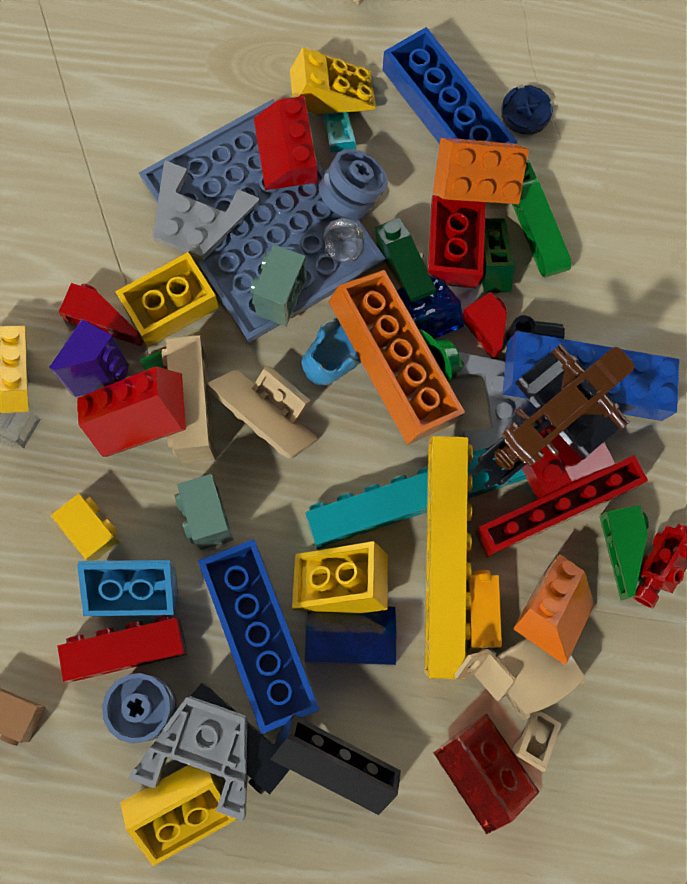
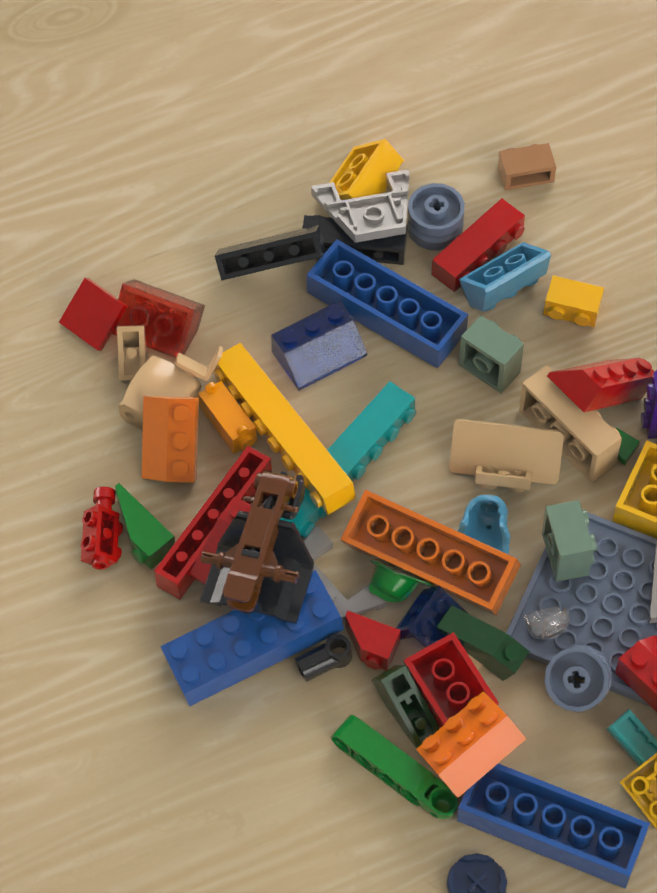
camera: 150 degrees right, 15 degrees down
yellow slope [292,541,388,613] -> none
none -> red tile [59,277,128,351]

